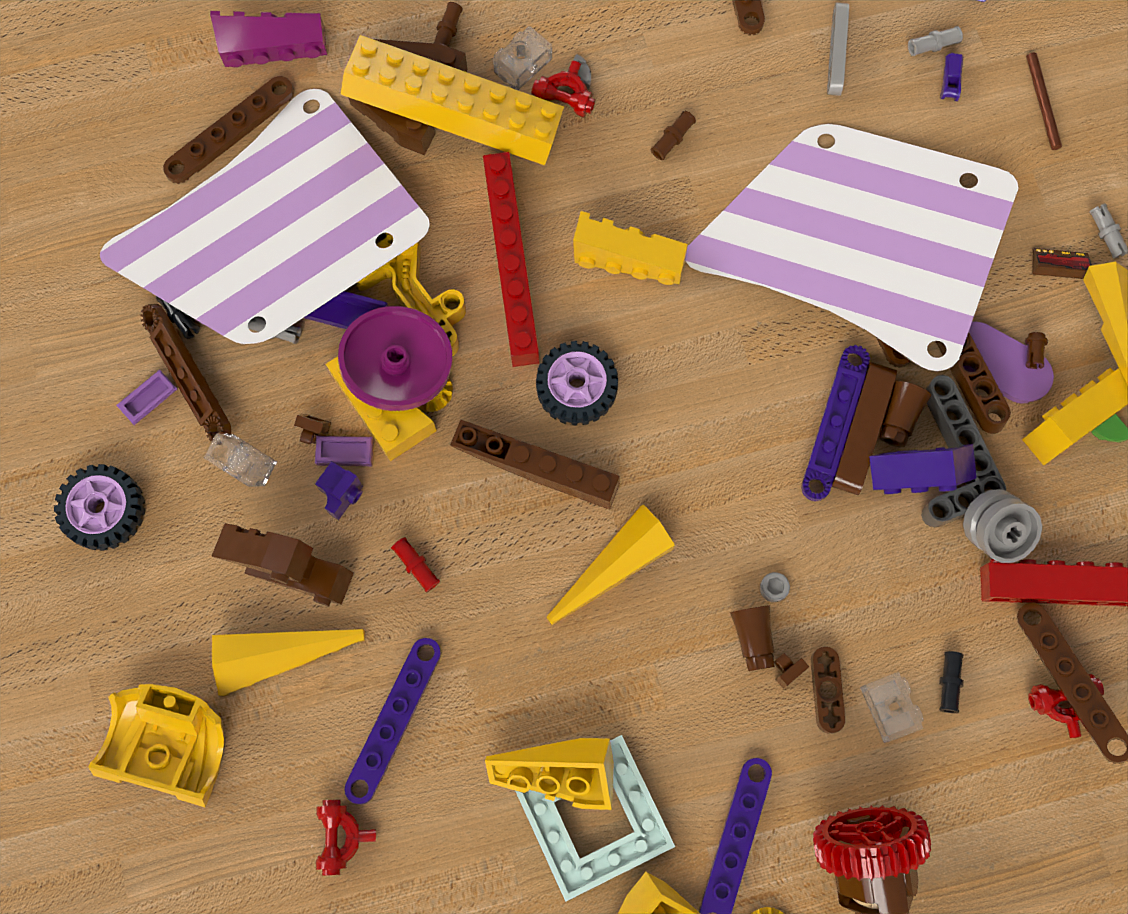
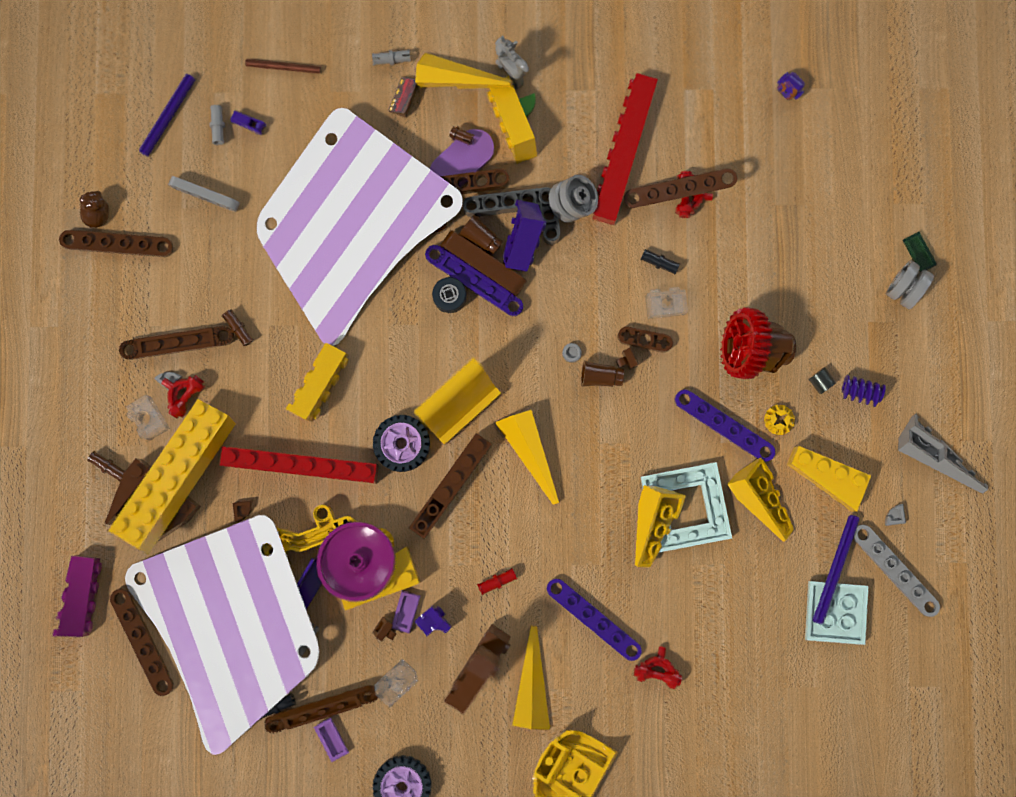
camera: 75 degrees left, 10 degrees up
none -> reddish brown plate [119,326,234,360]
none -> reddish brown tile [232,500,253,522]
none -> yellow panel [414,357,501,445]
none -> black wheel [432,277,467,313]

